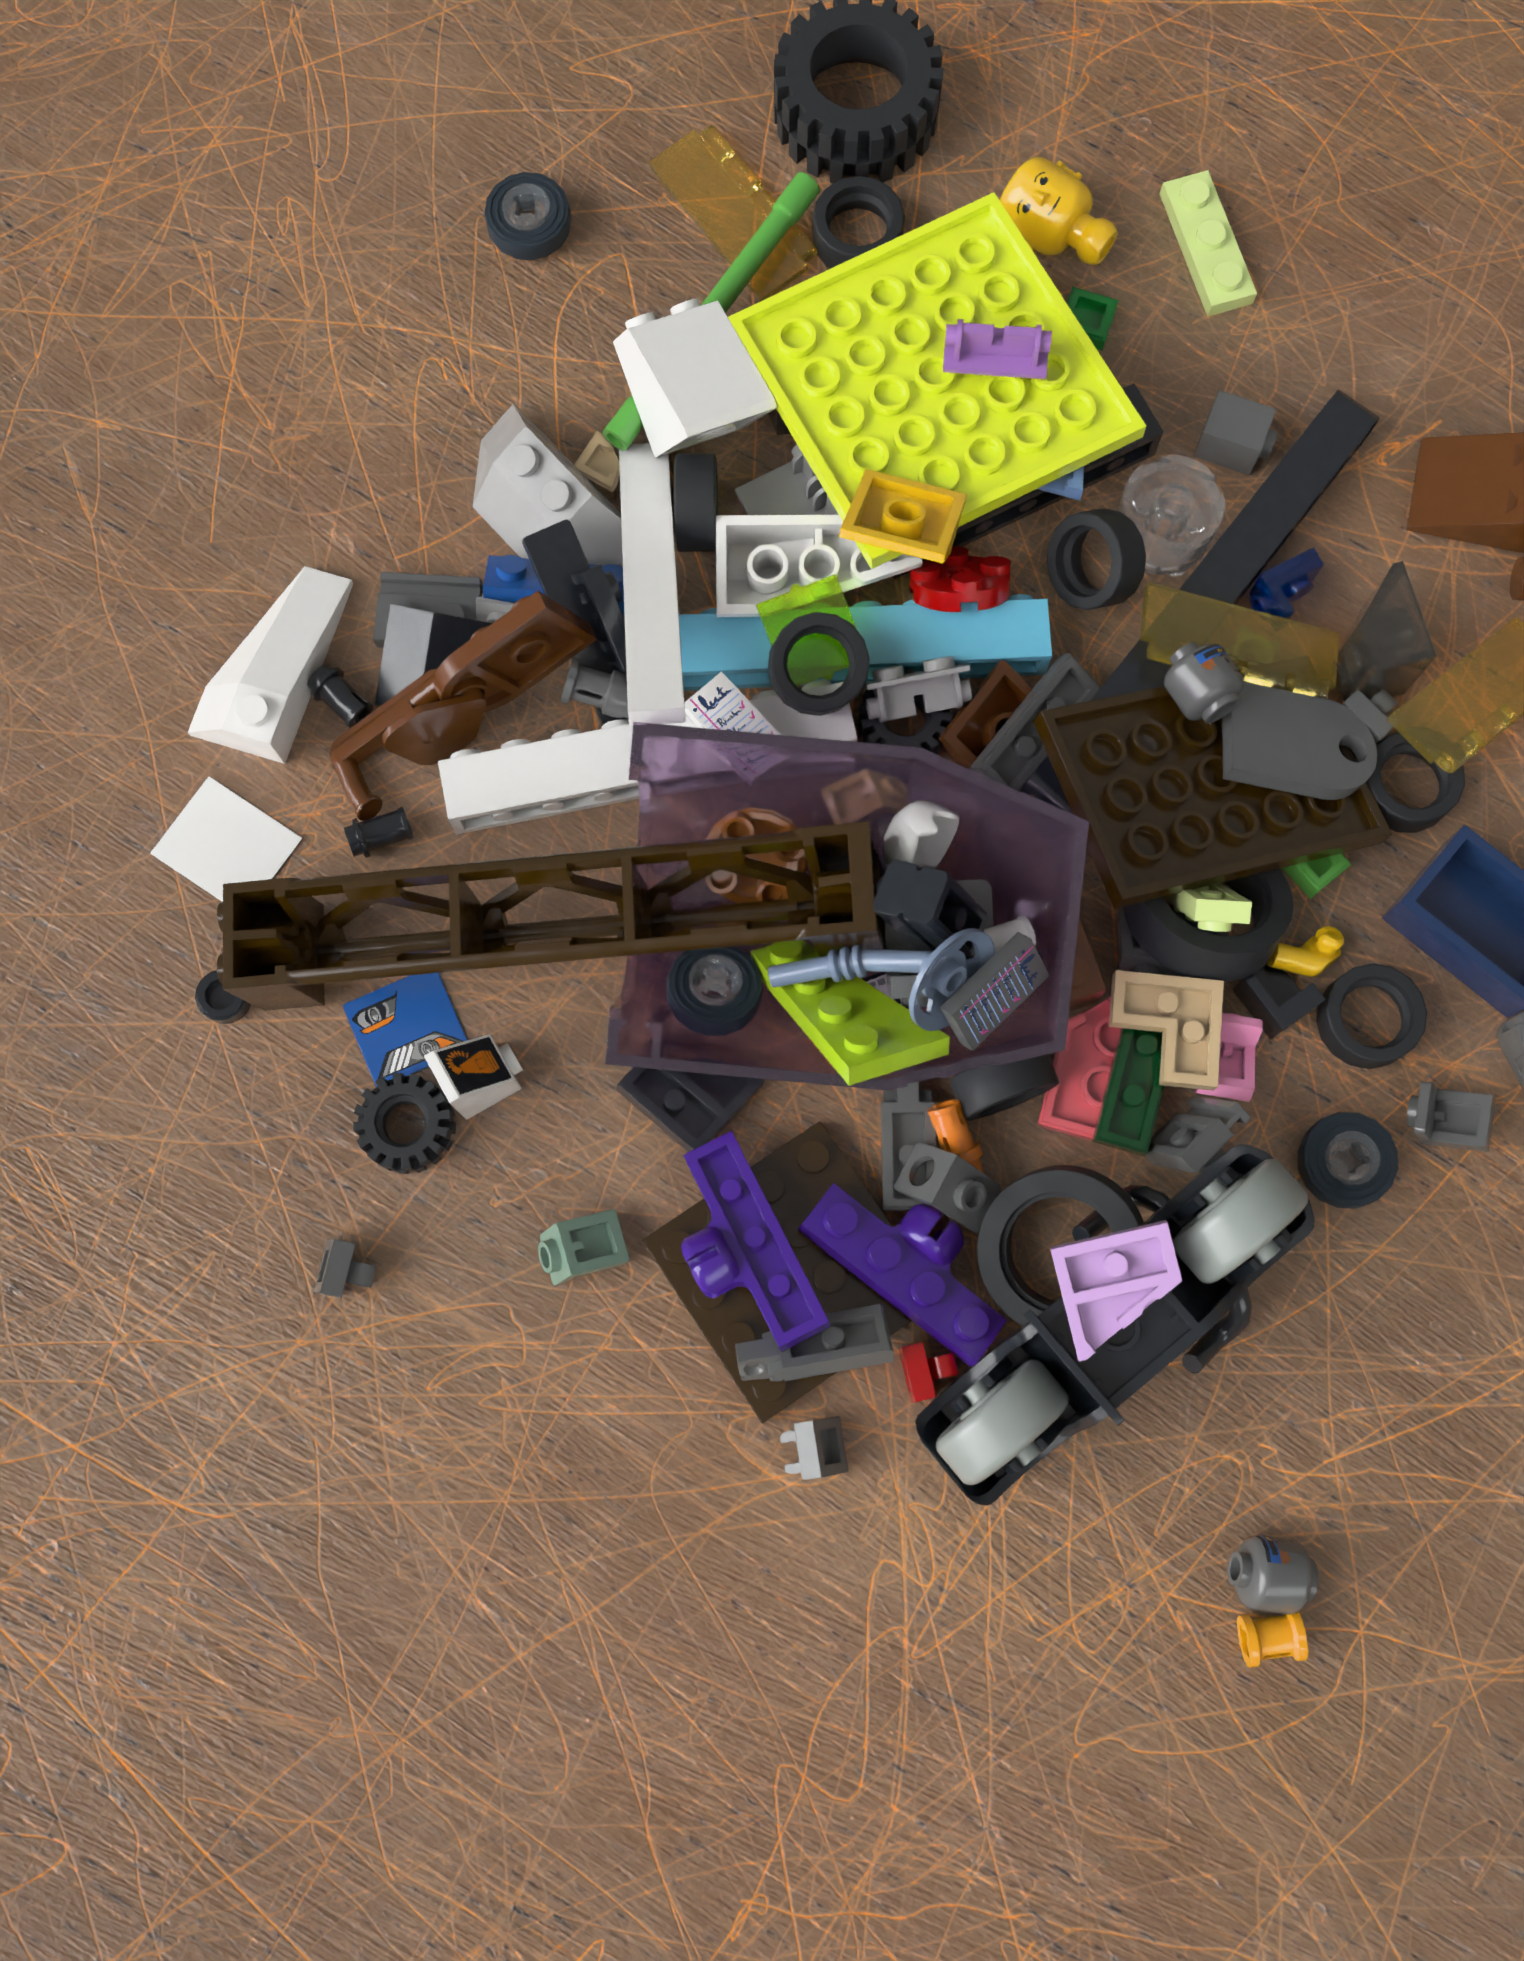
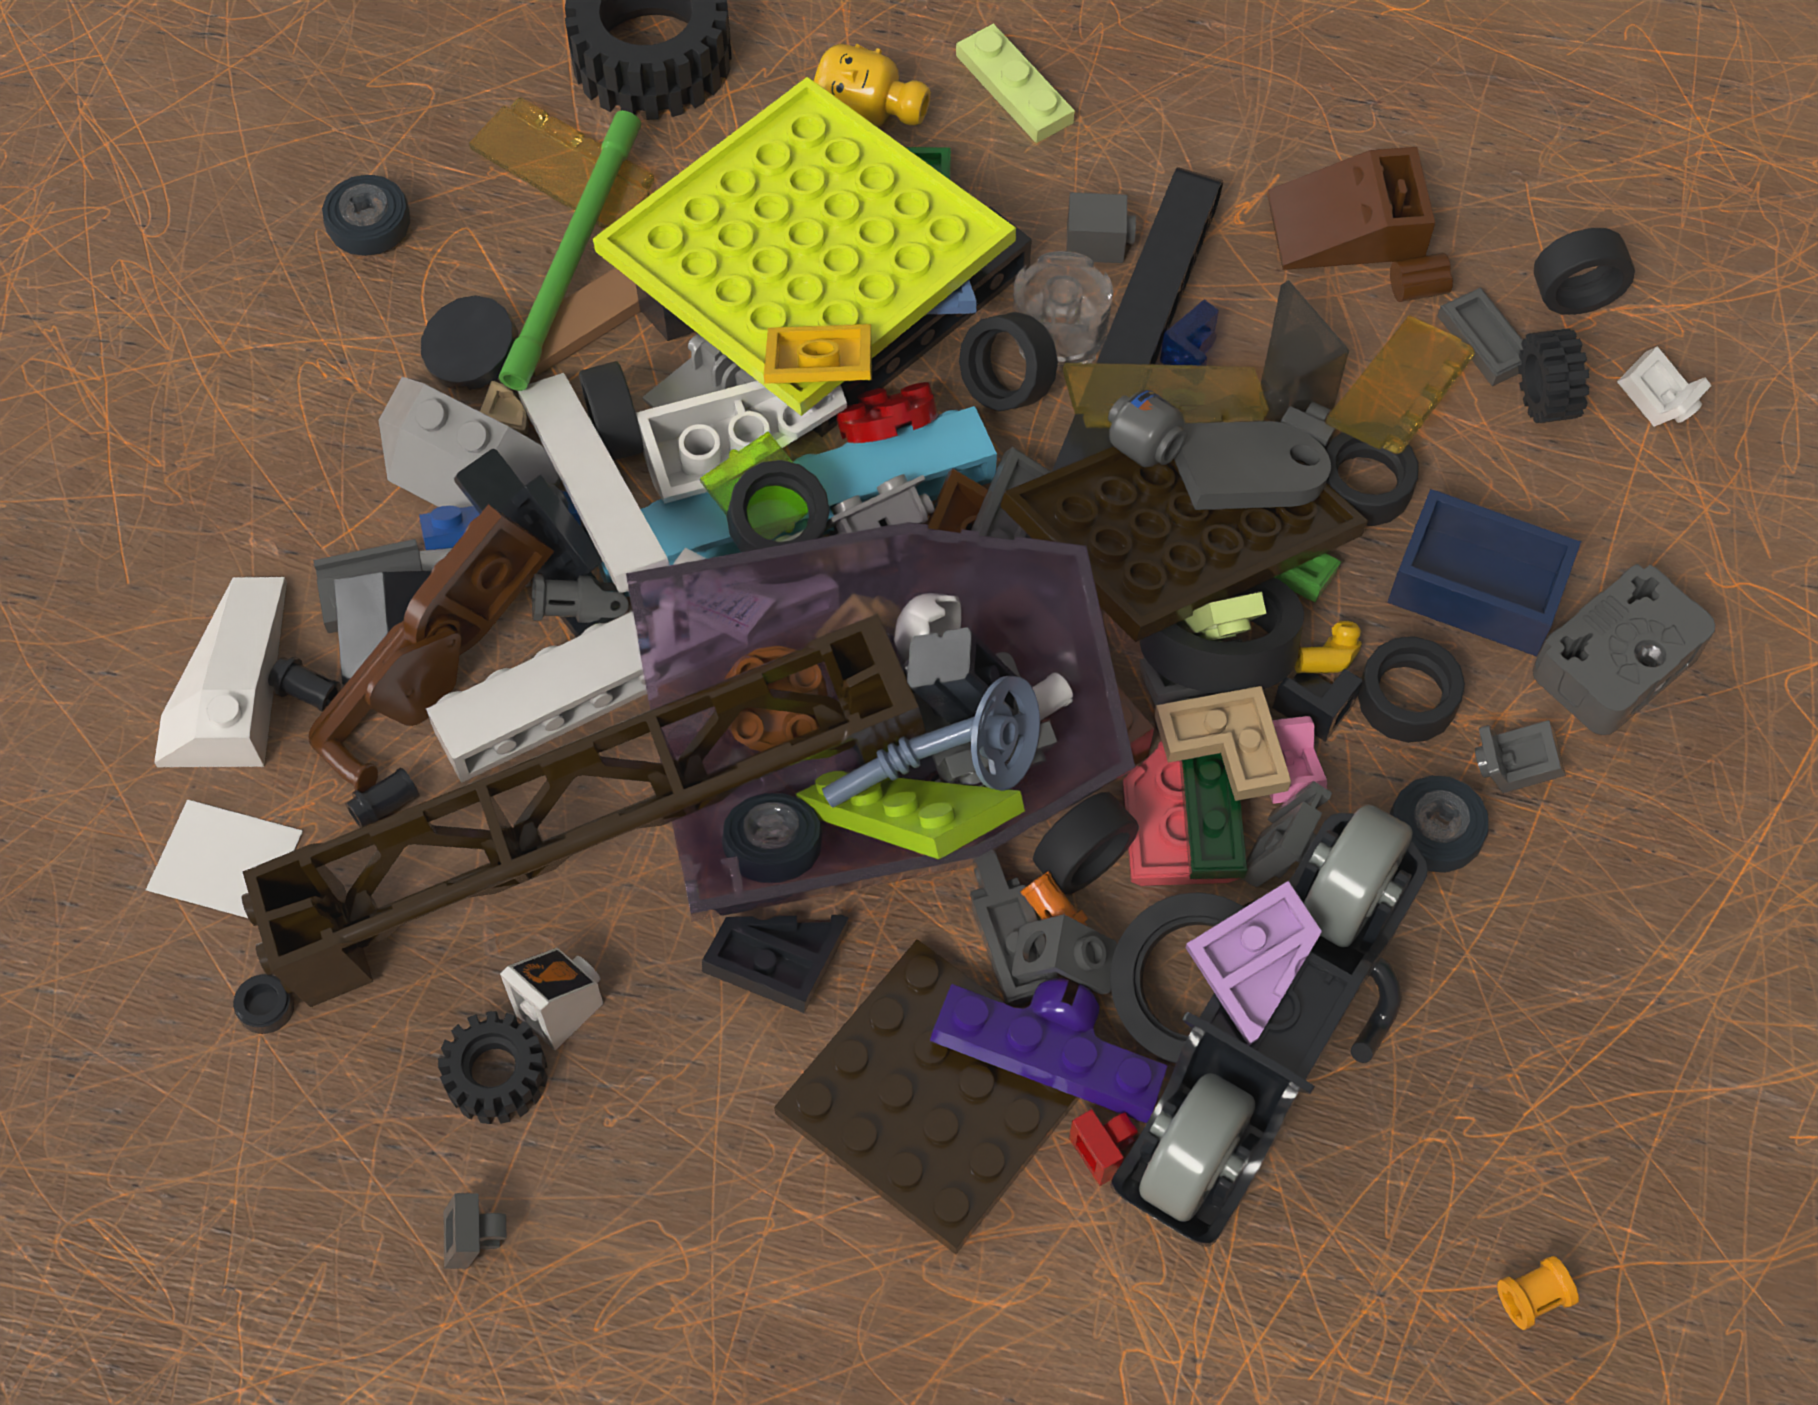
camera: 20 degrees left, 15 degrees down
blue sticker [343,973,467,1087] -> none
sand green bracket [538,1209,630,1286] -> none
white slope [613,298,777,458] -> none
dark purple plate [681,1131,831,1352] -> none
dark grey hinge [735,1304,894,1381] -> none
dark grey tile [780,1416,849,1480] -> none
black tyre [812,176,905,269] -> none
dark grey tile [940,932,1050,1051] -> none
medium lavender hinge [943,319,1052,379] -> none
dark grey head [1227,1535,1318,1615] -> none
none -> black tile [421,295,518,390]

